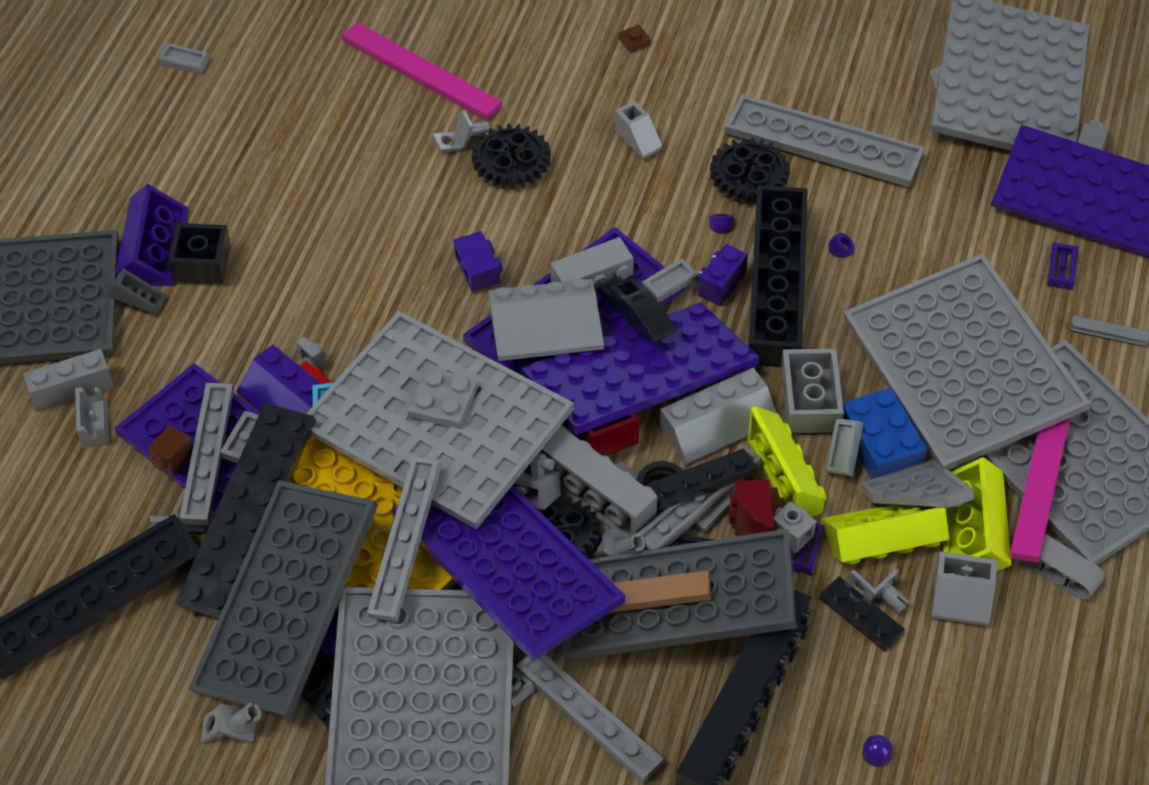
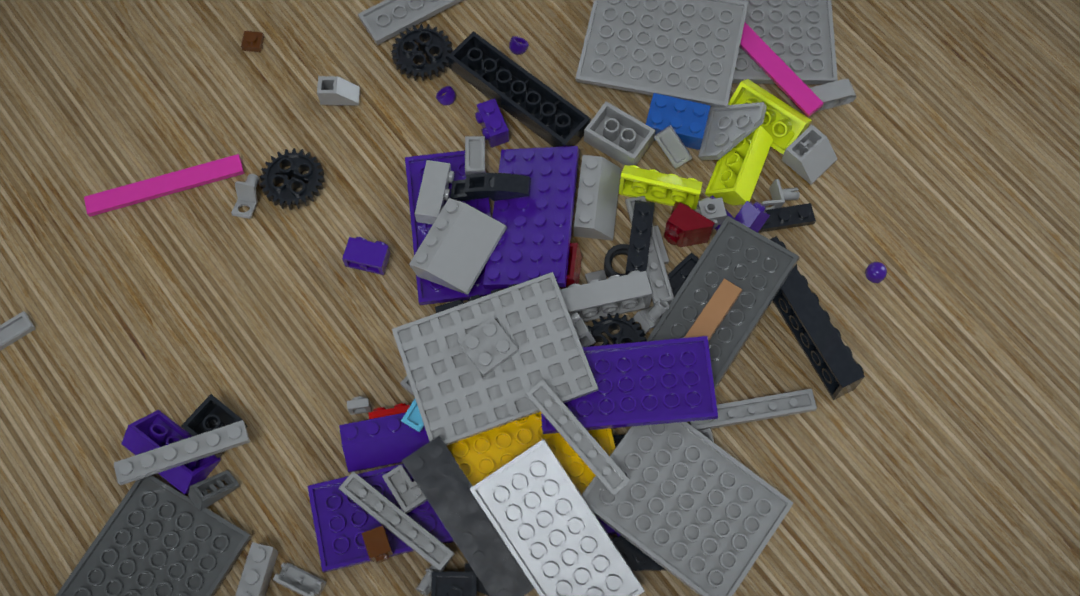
camera: 55 degrees left, 15 degrees up
none -> light grey plate [113,420,250,485]
none -> dark purple brick [734,201,770,233]

